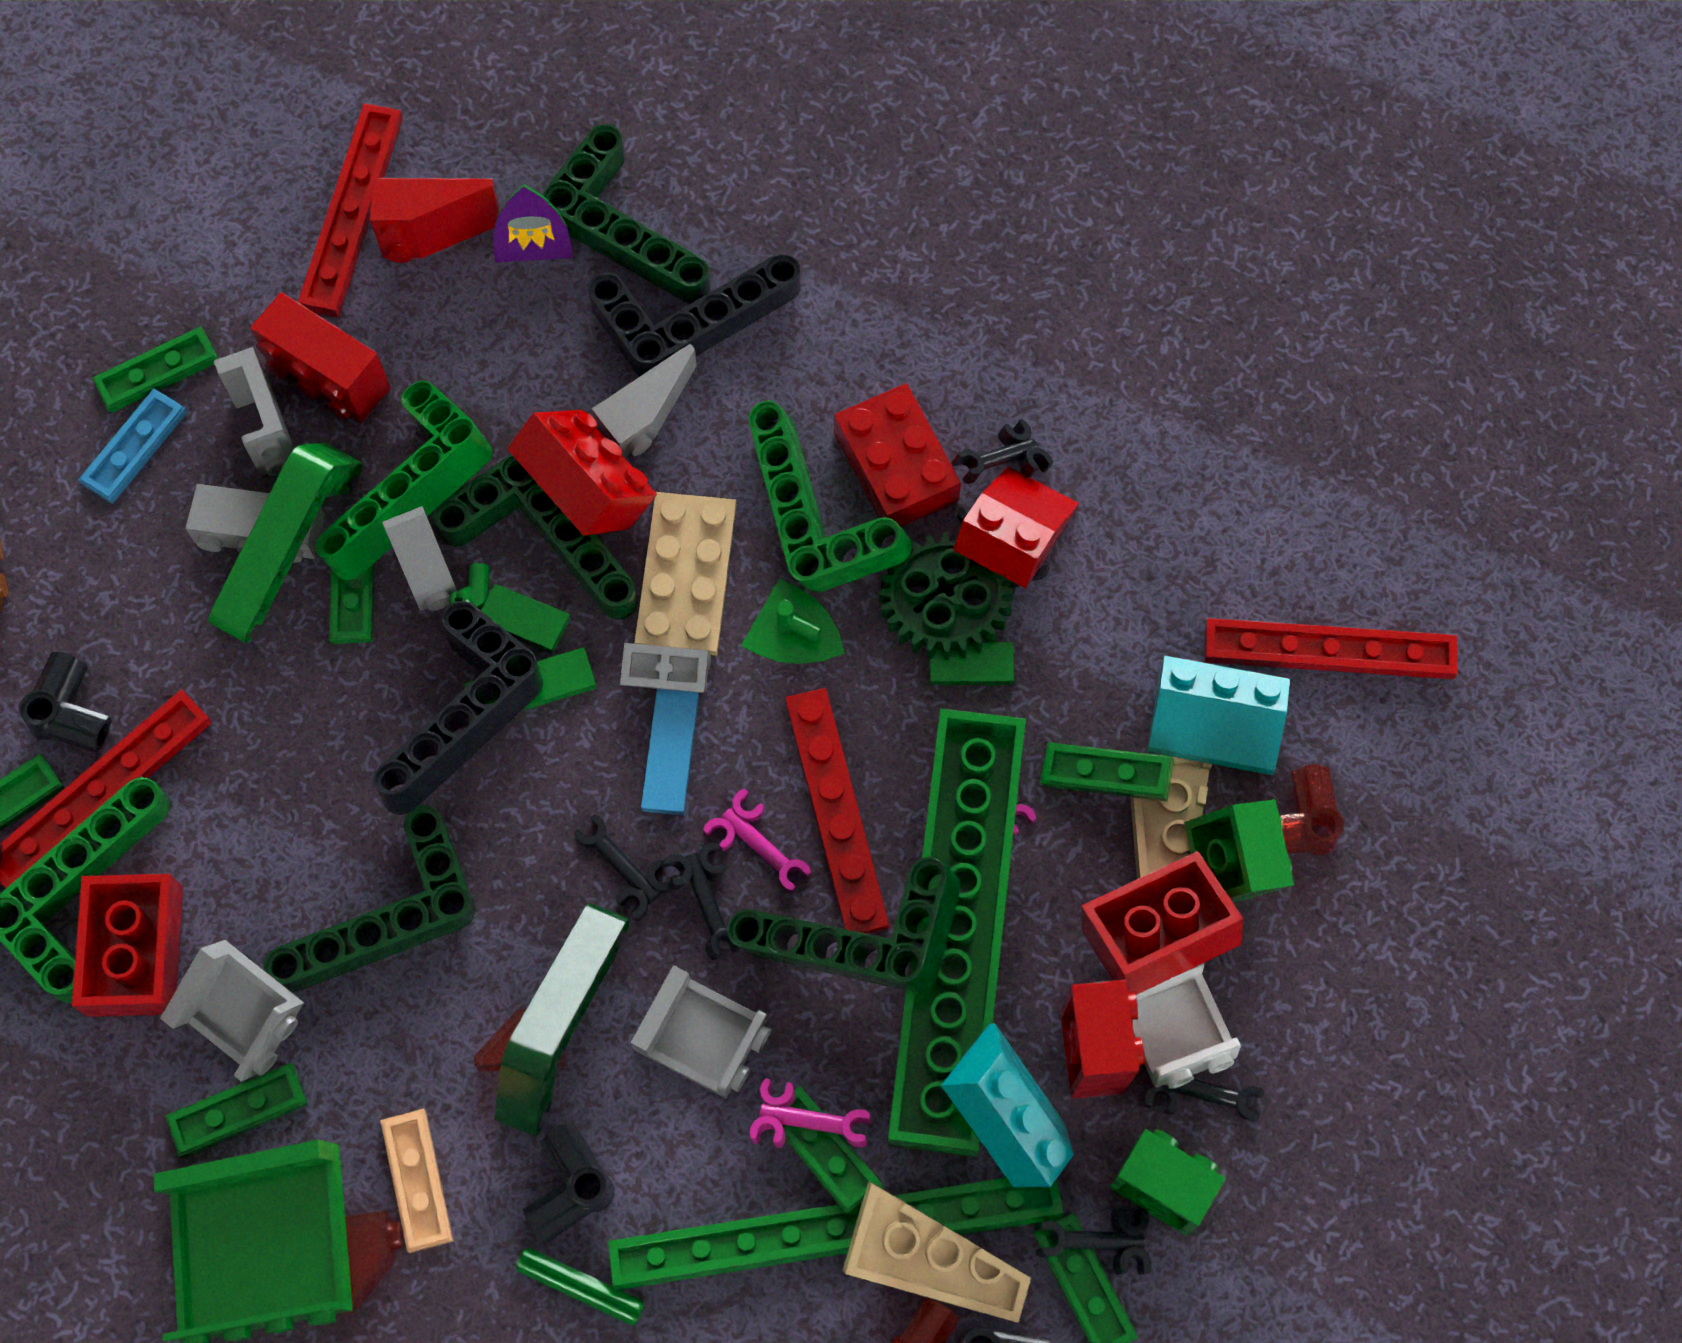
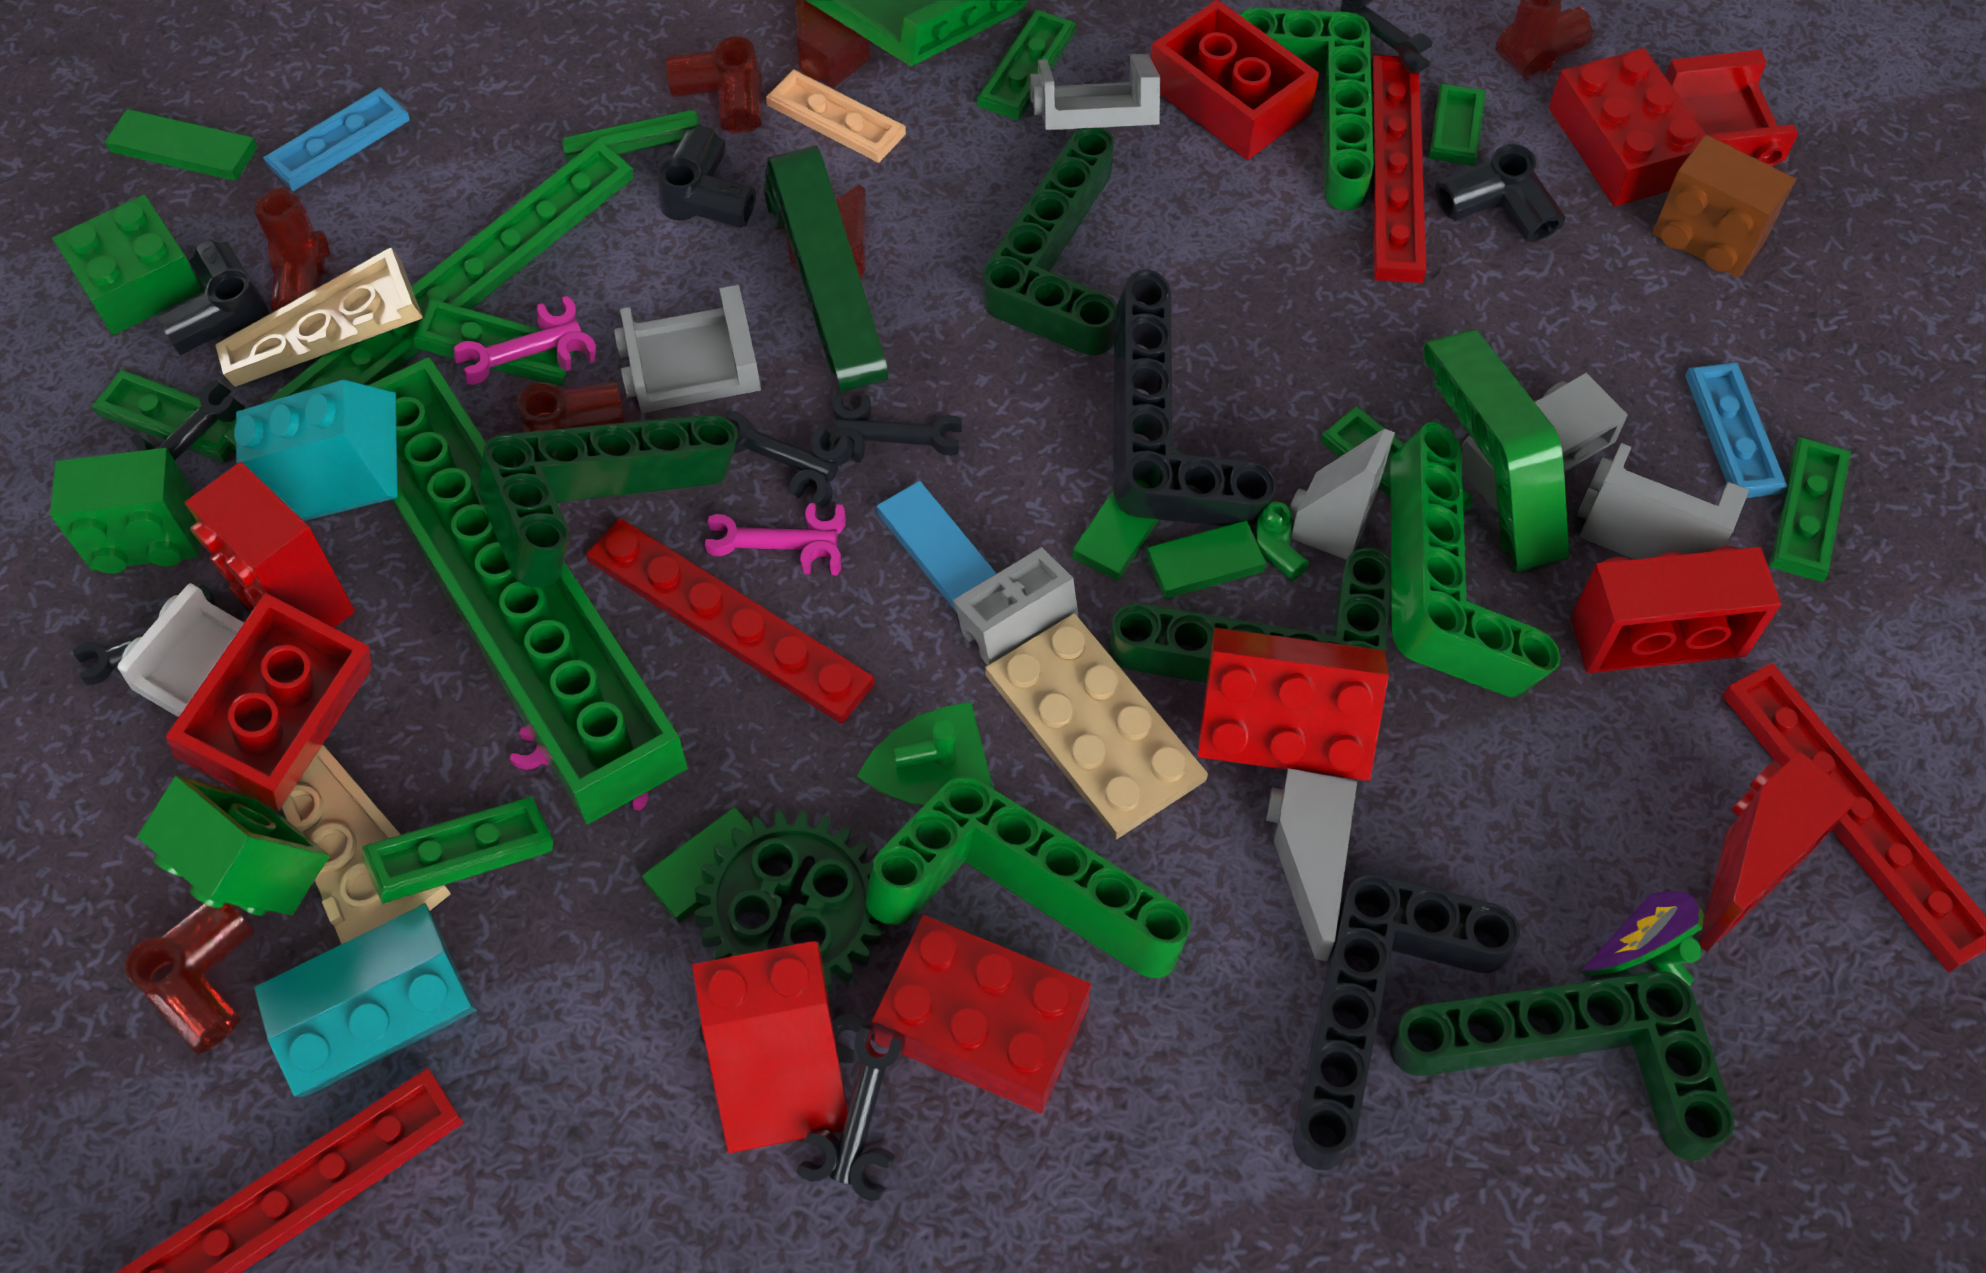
camera: 140 degrees right, 10 degrees down
none -> clear red piece [517,381,625,433]
none -> clear red piece [666,36,763,133]

